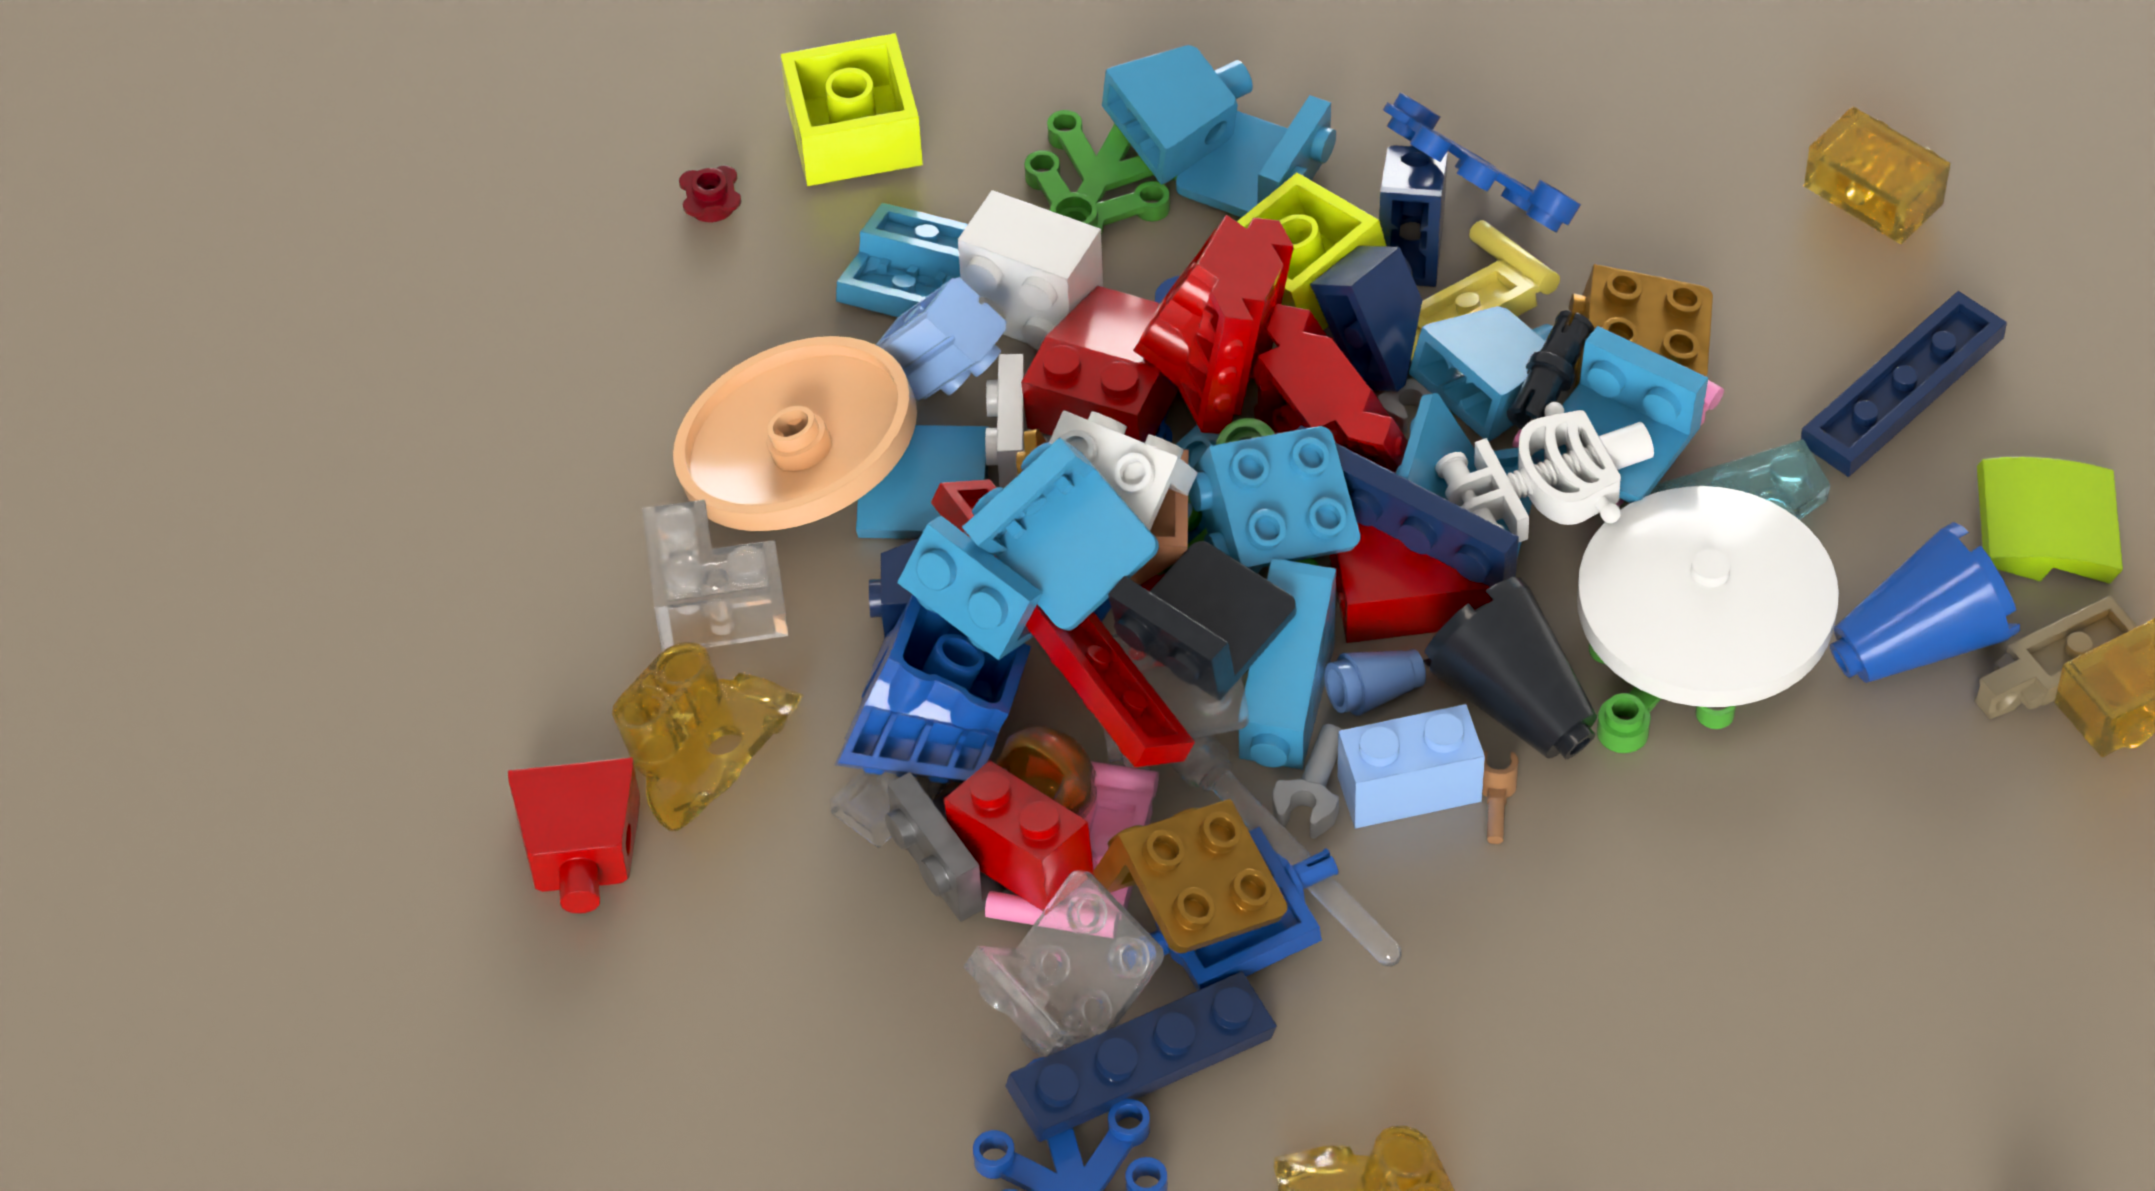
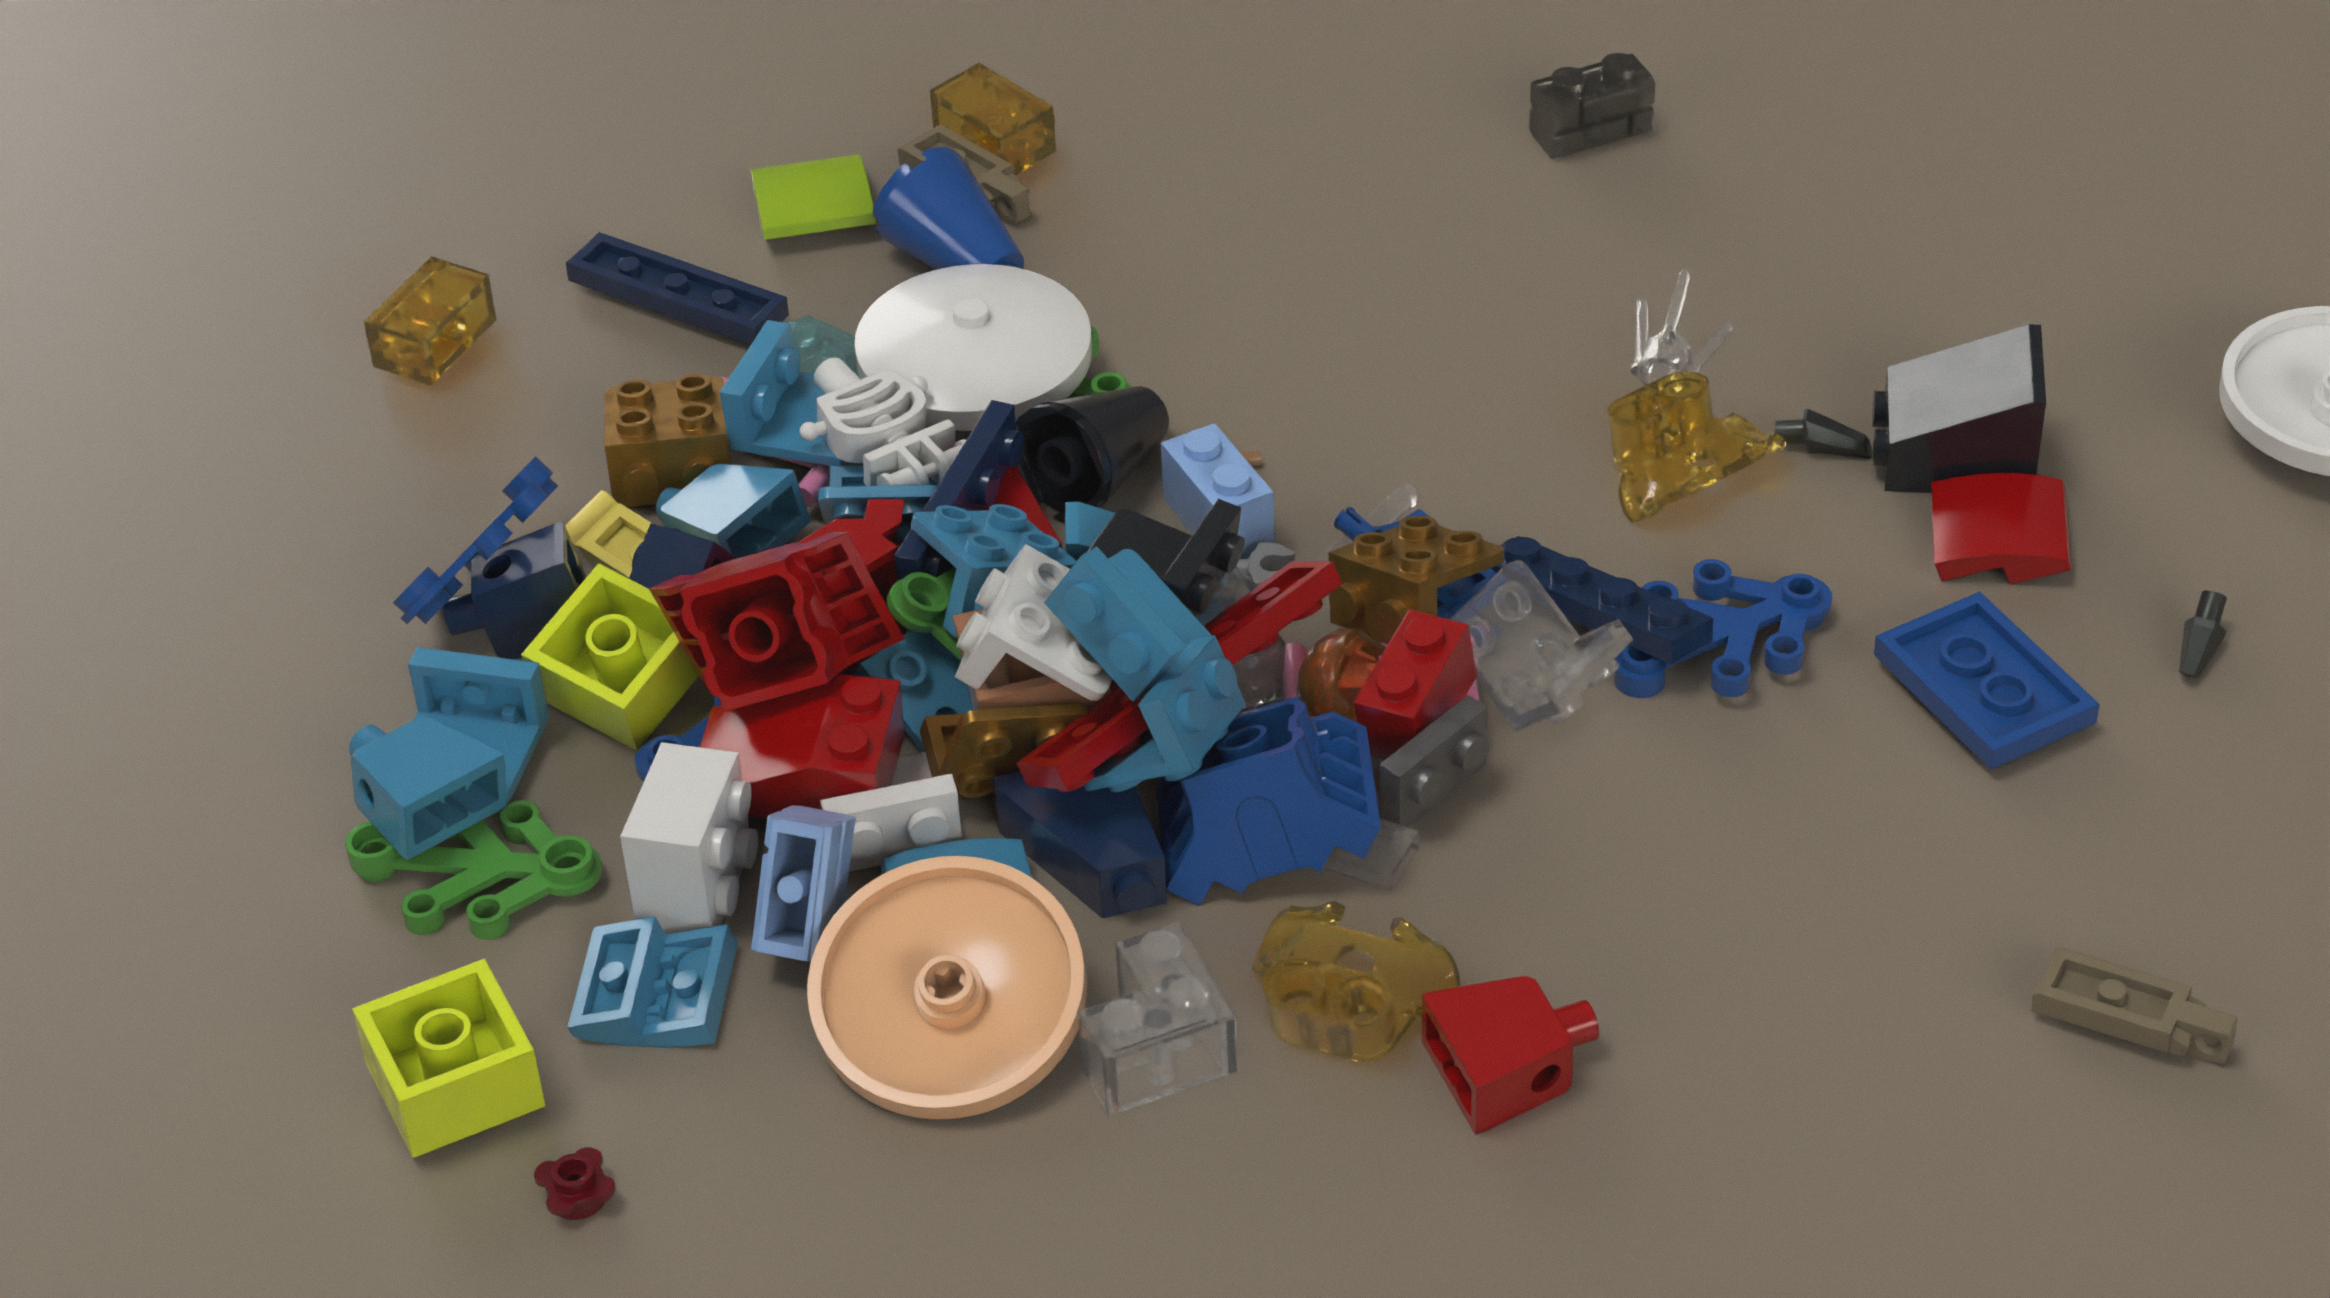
camera: 105 degrees left, 10 degrees down
black pin [1507,310,1594,430] -> none

